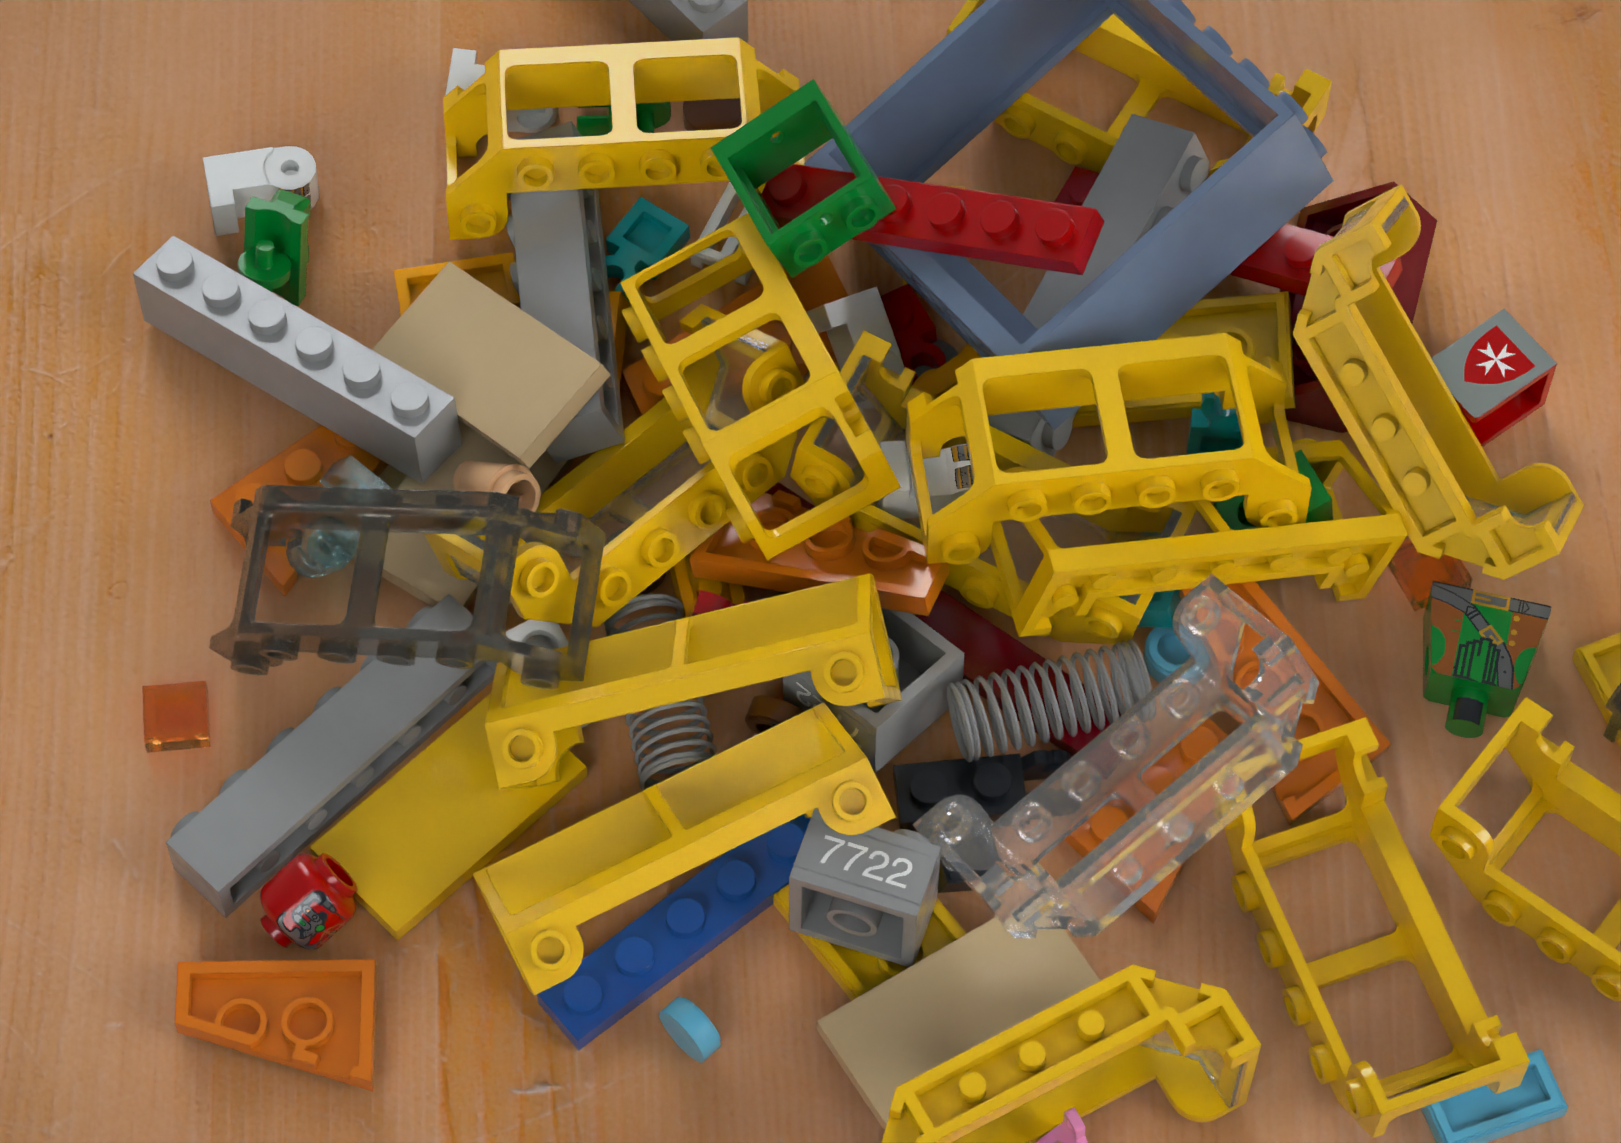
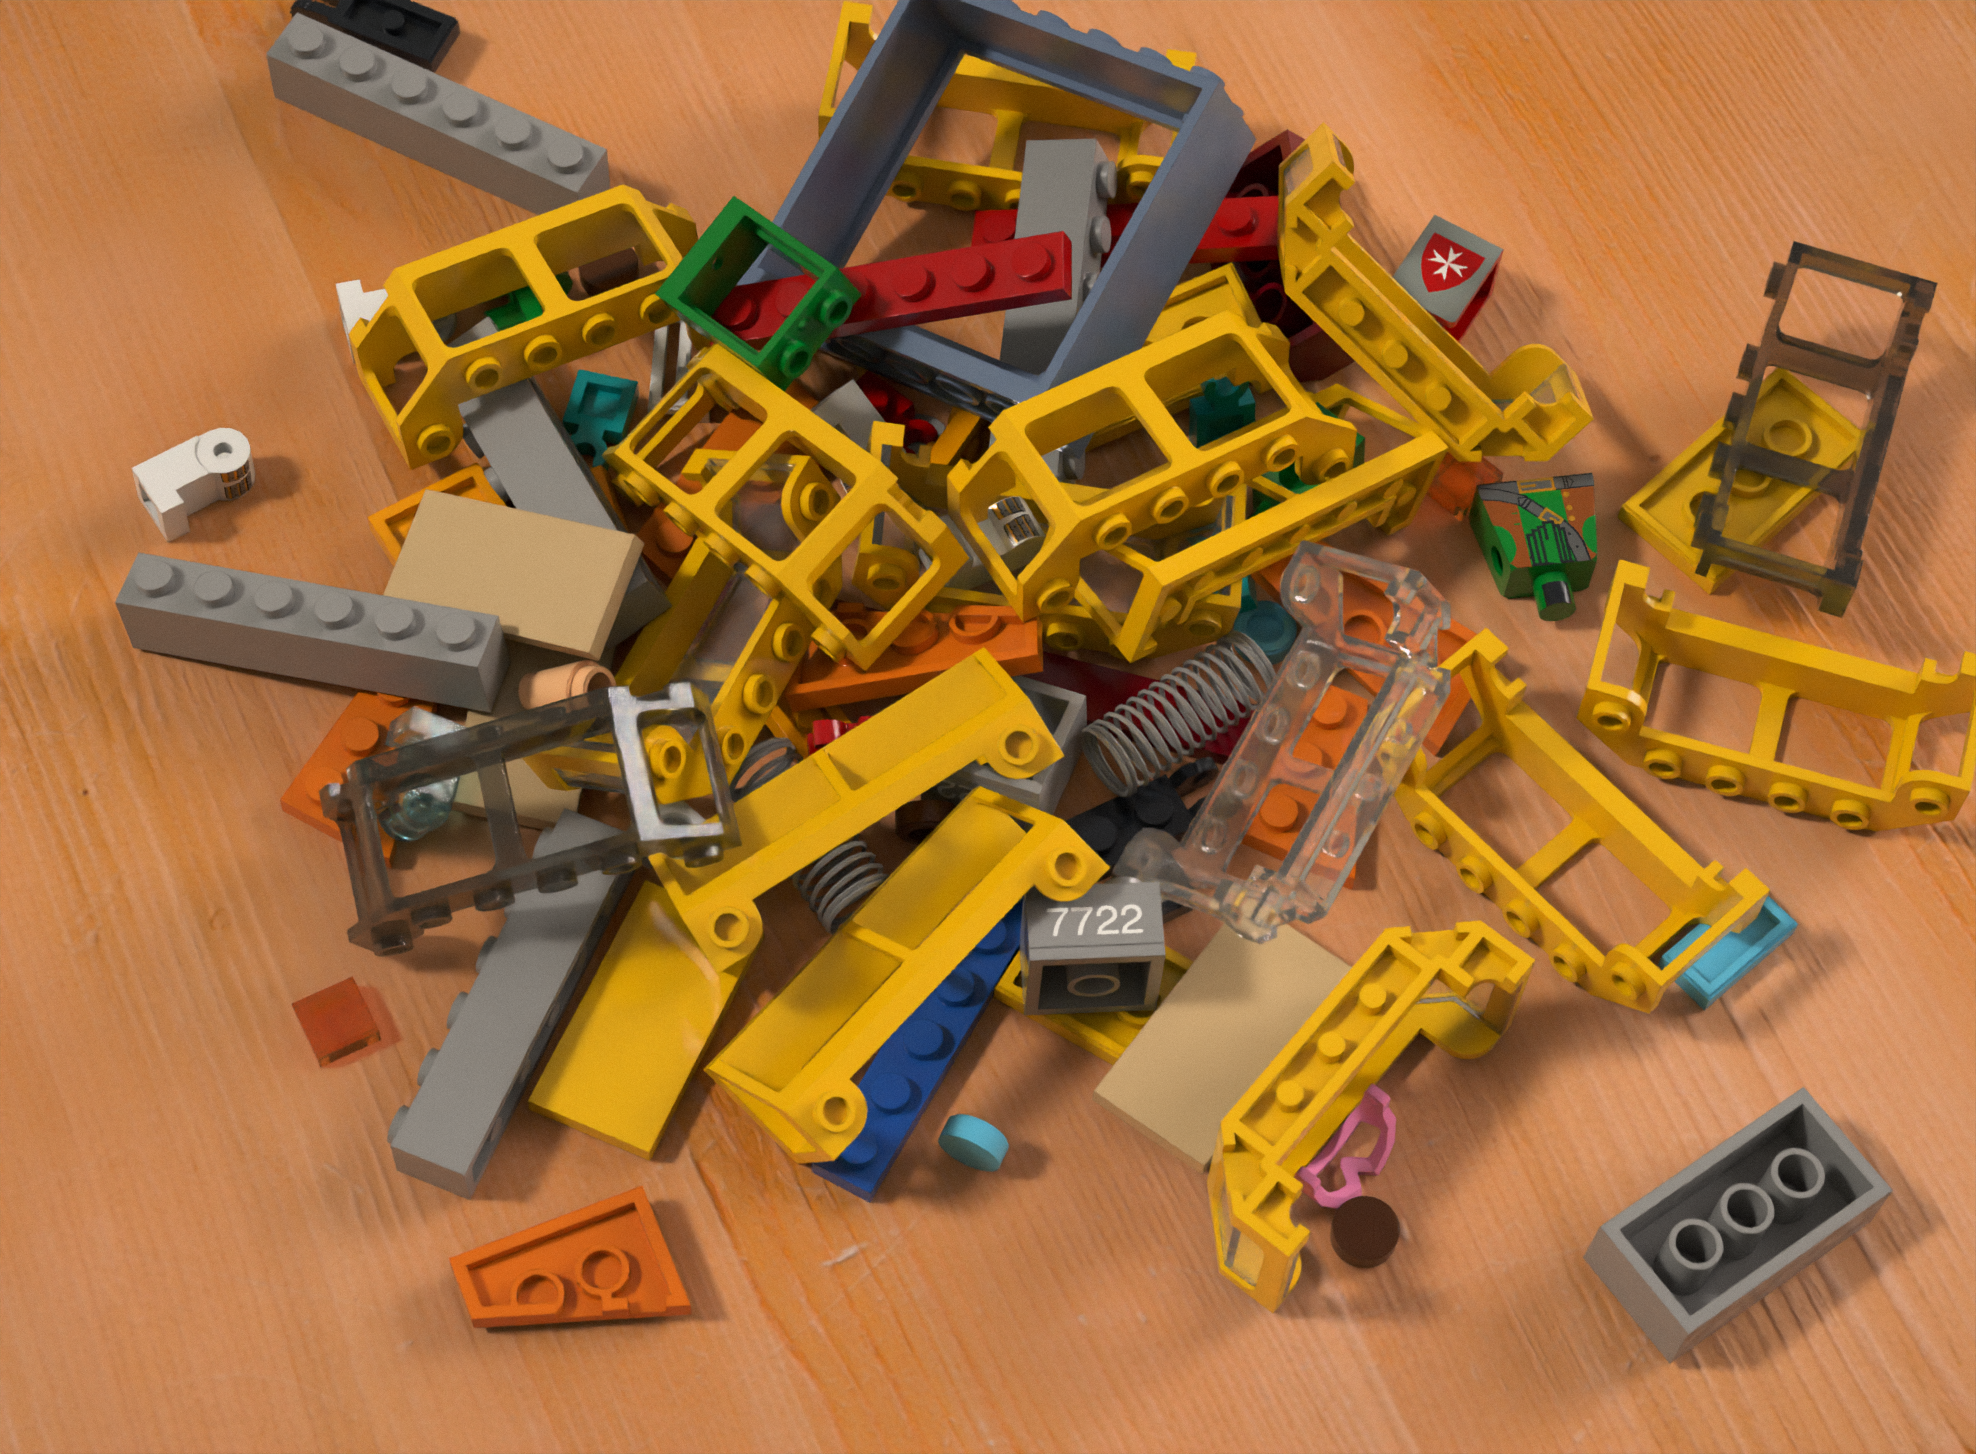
camera: 25 degrees left, 0 degrees up
green hips [238,189,311,306] -> none
red head [260,853,358,950] -> none

